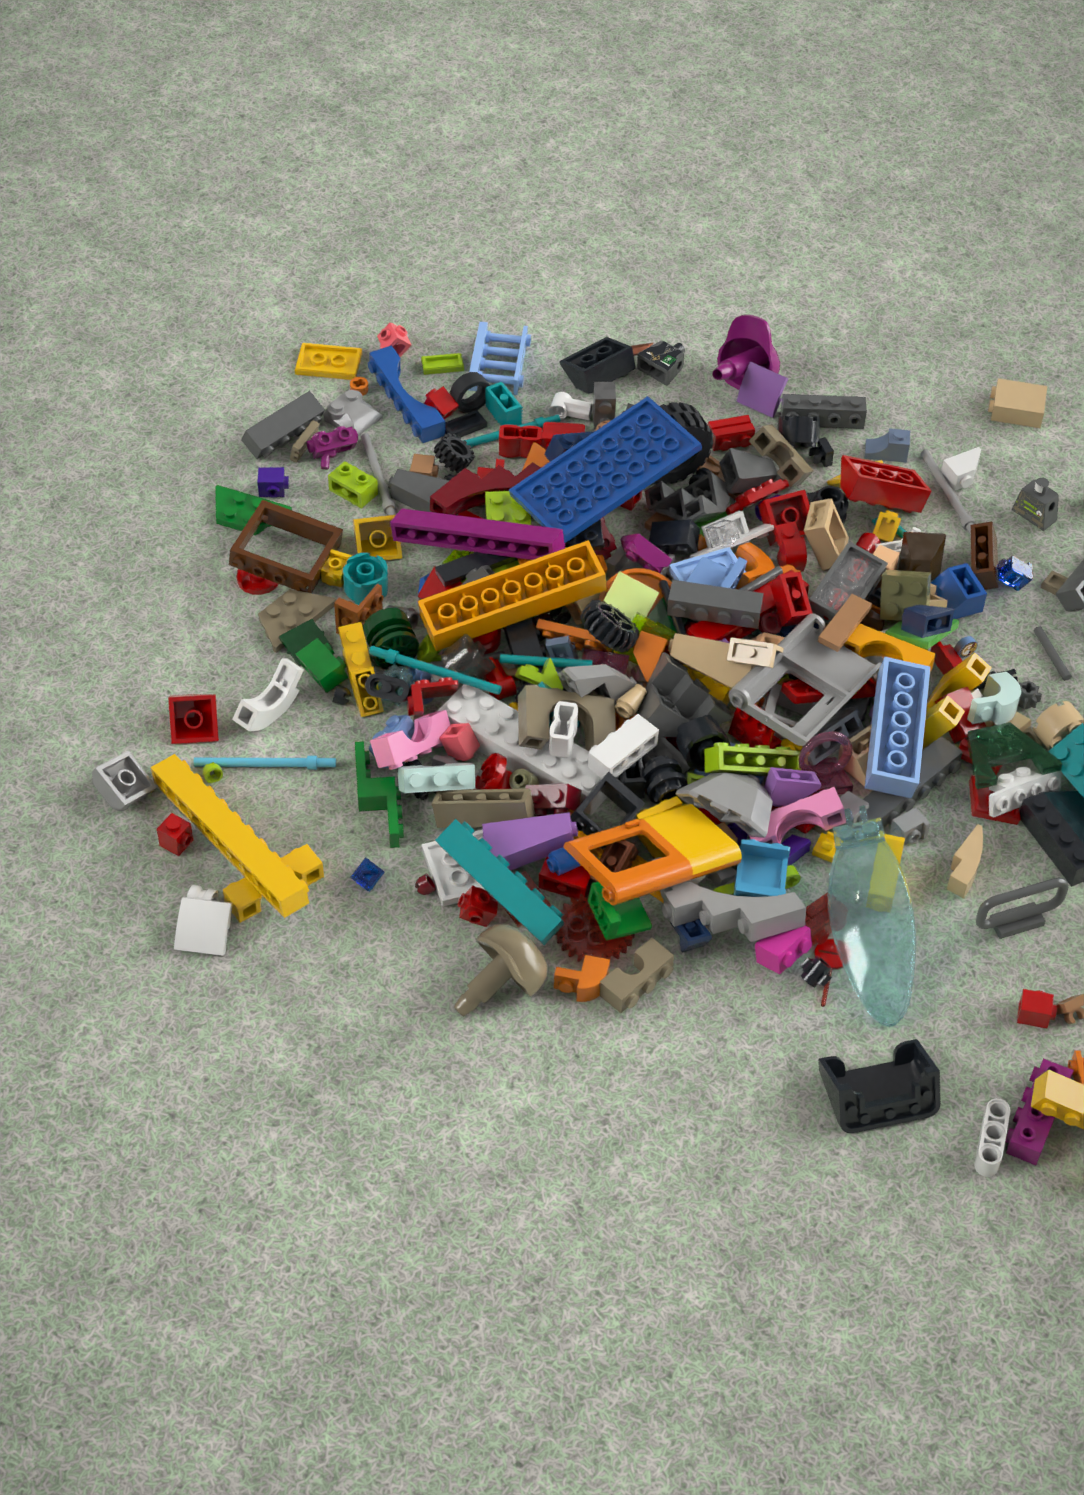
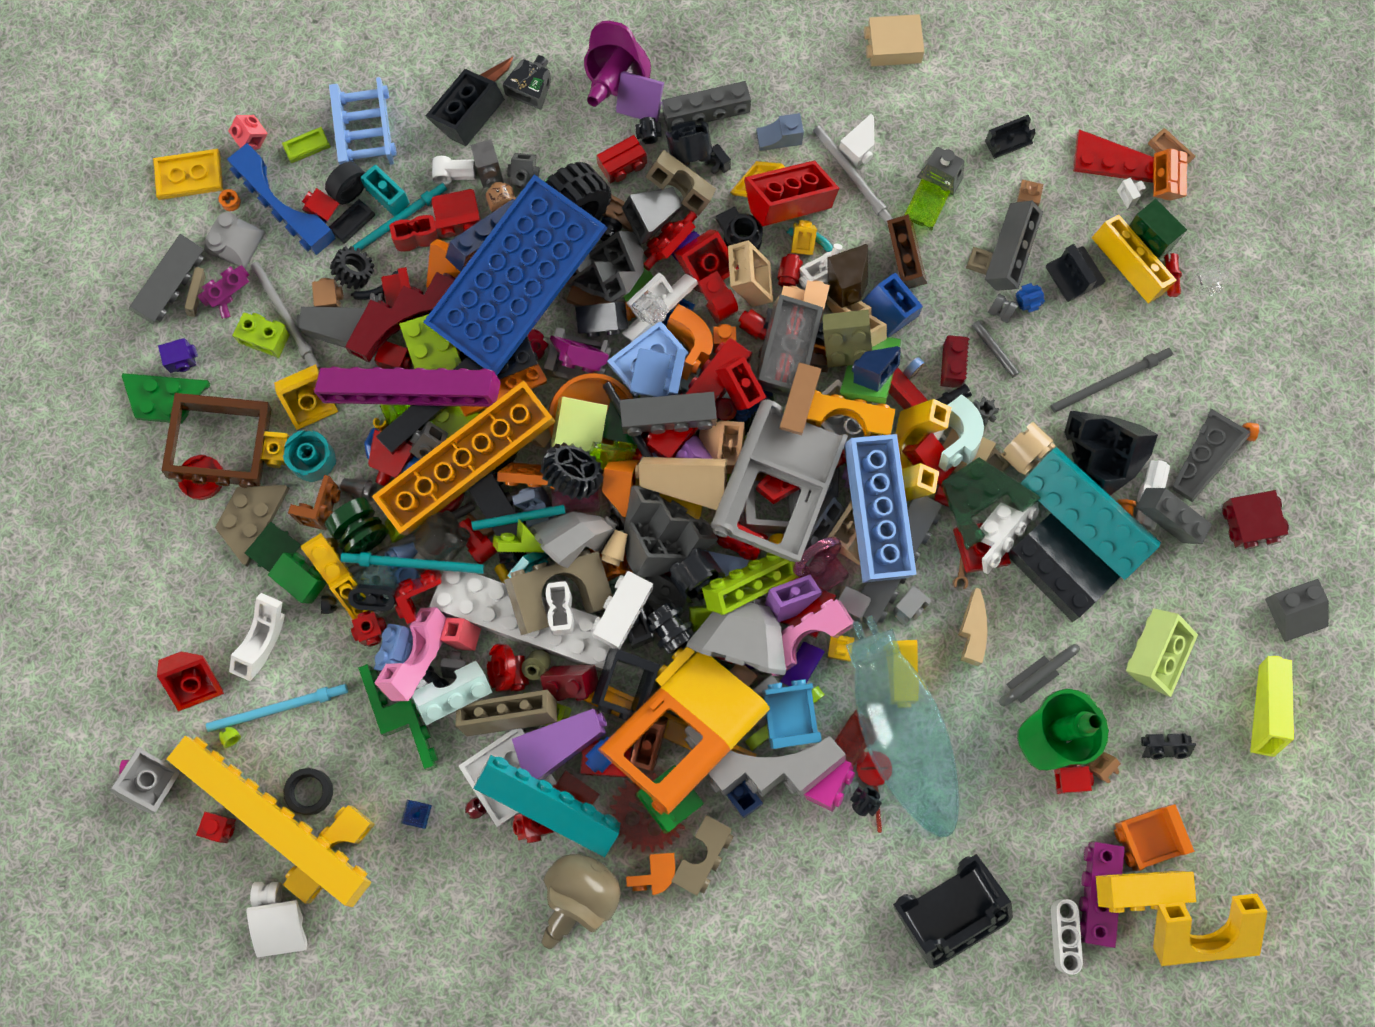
camera: 15 degrees left, 25 degrees up
tan panel [727,637,784,668] -> none
dark grey bar [739,566,783,592] -> none
clear blue brick [997,556,1033,591] -> none
none -> black tyre [283,768,333,815]
none -> red brick [351,611,387,647]
none -> black gear [635,117,662,144]
none -> red brick [738,309,767,340]
none -> clear neon green plate [904,179,951,231]
none -> dark red brick [940,335,970,388]
none -> medium nougat hand [953,558,968,589]
none -> dark grey wheel [988,293,1019,323]
none -> green piece [1017,688,1109,771]

